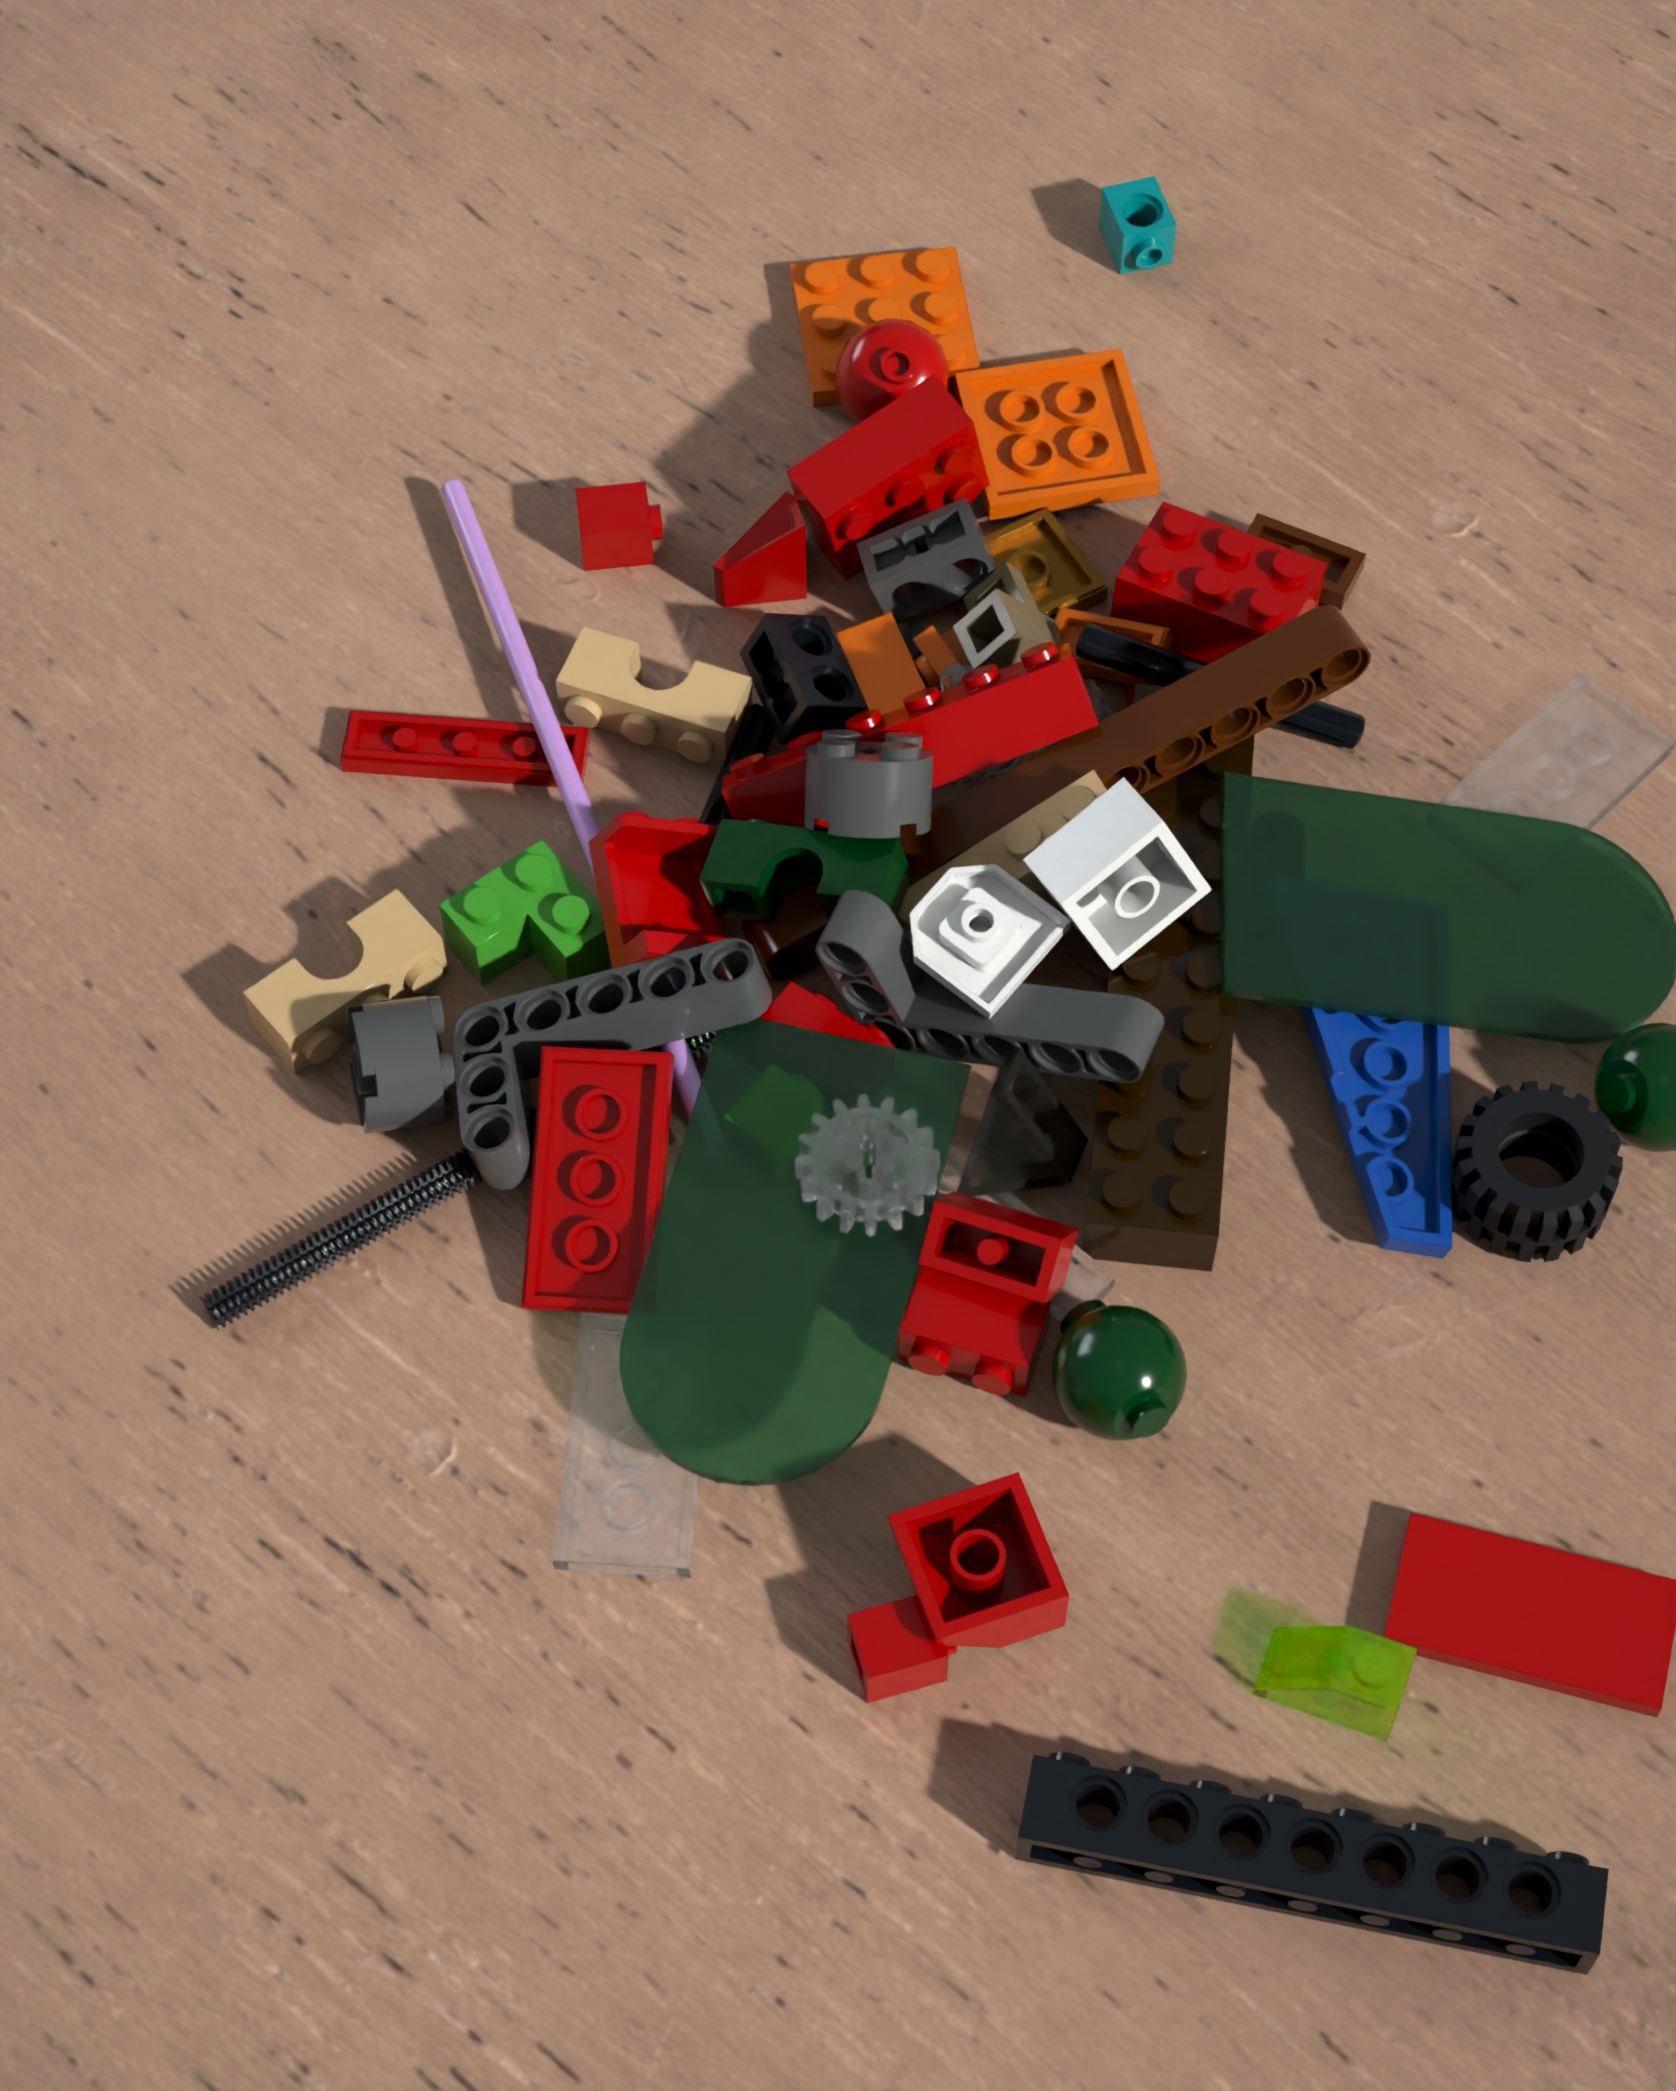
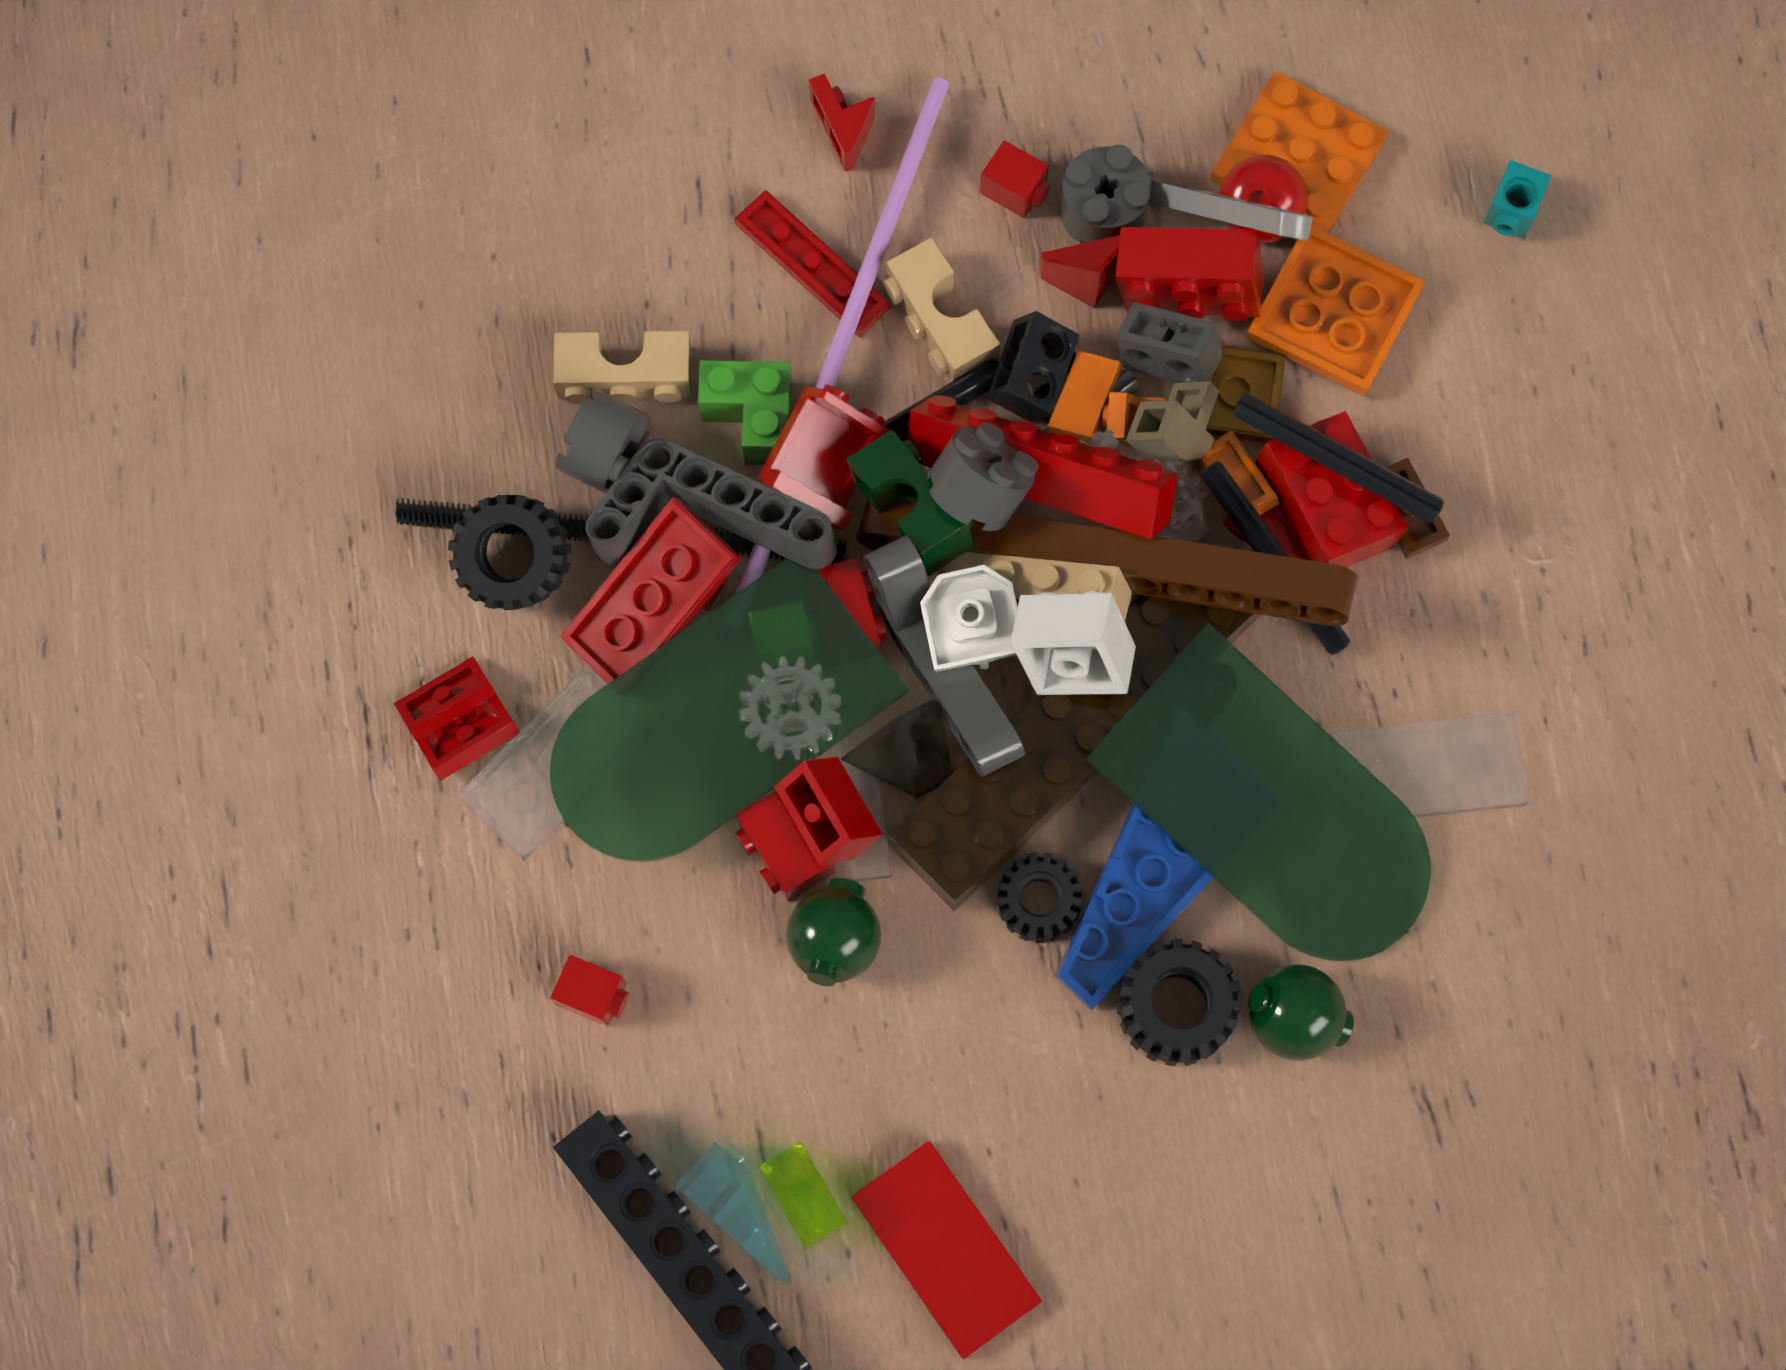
camera: 40 degrees right, 15 degrees up
red slope [888,1472,1069,1648] -> none
none -> red slope [394,656,520,781]
none -> black tyre [448,495,572,611]
none -> clear light blue slope [675,1141,792,1287]
none -> red slope [809,73,875,172]
none -> black tyre [997,853,1083,943]
none -> dark grey brick [1060,144,1151,243]
none -> light grey beam [1149,180,1313,240]
none -> black axle [1233,393,1444,523]

